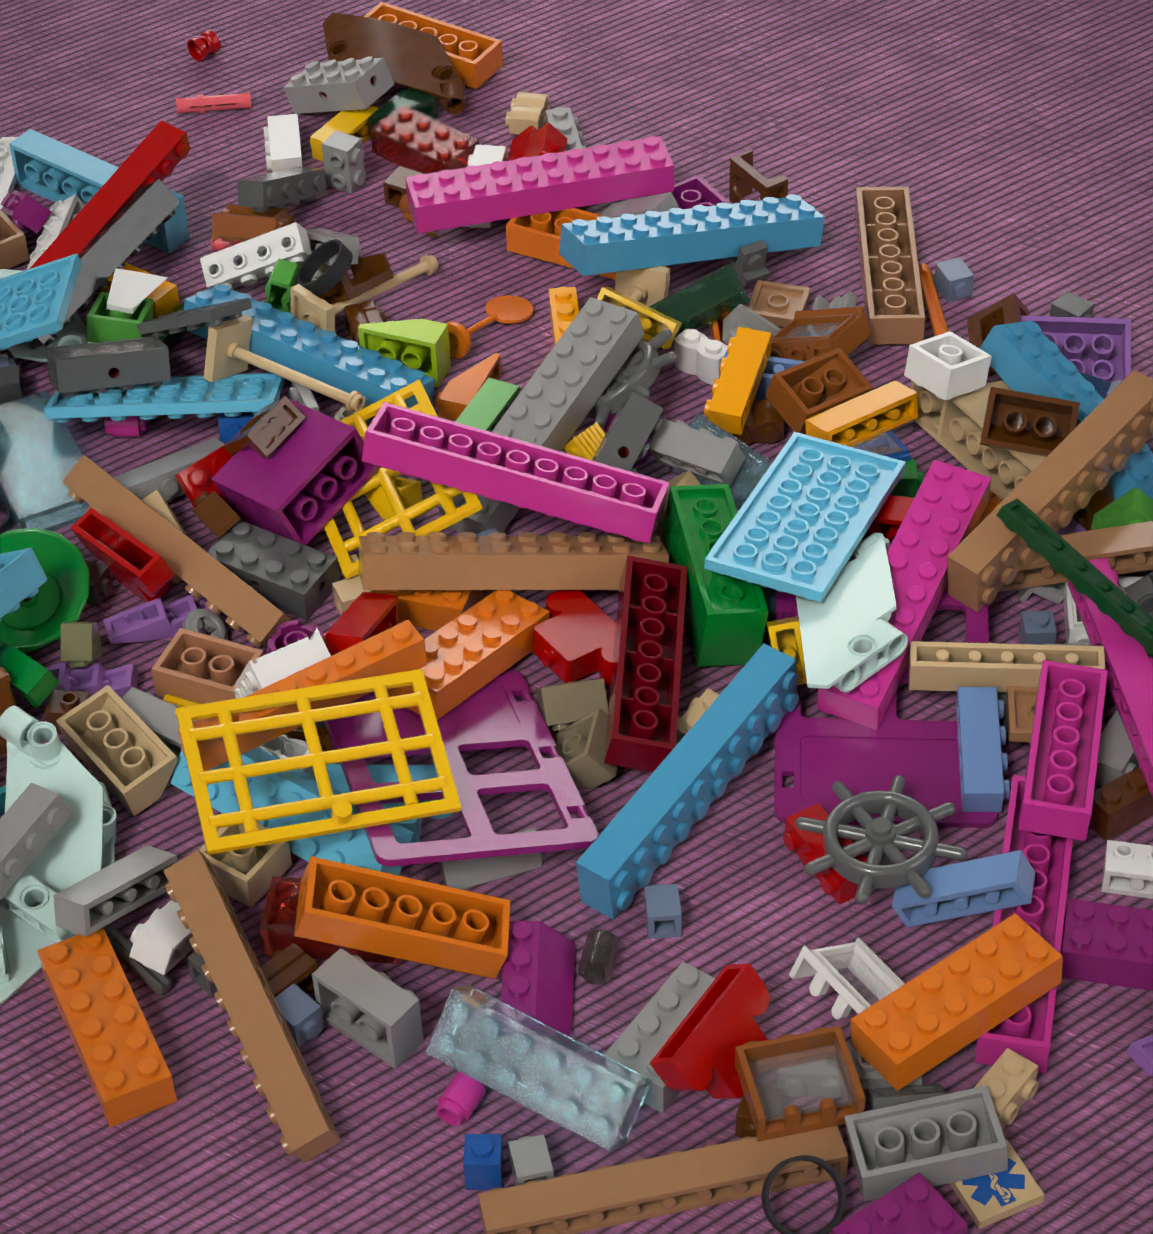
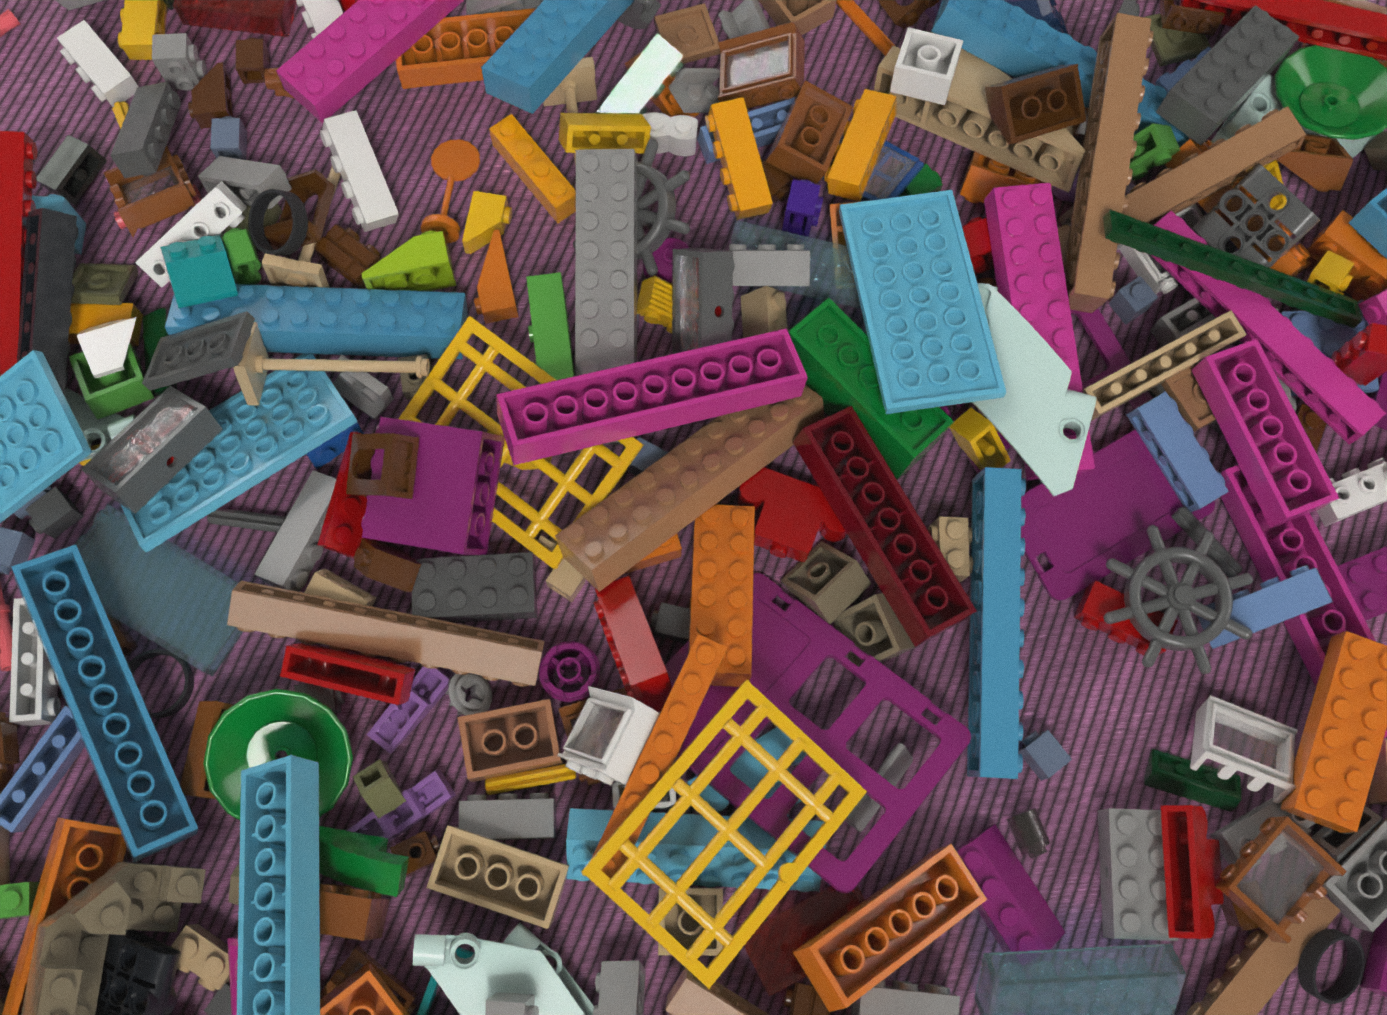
camera: 40 degrees left, 30 degrees up
none -> pearl dark grey brick [37,135,107,205]
none -> olive tile [71,263,138,305]
none -> teal slope [160,235,238,308]
none -> reddish brown slope [188,62,234,129]
none -> dark grey axle [207,508,286,533]
none -> sand blue brick [210,116,247,160]
none -> white brick [320,110,399,232]
none -> yellow slope [462,191,512,254]
none -> dark purple brick [781,179,824,241]
none -> dark green slope [1144,749,1242,812]
none -> dark grey axle [1172,506,1243,578]

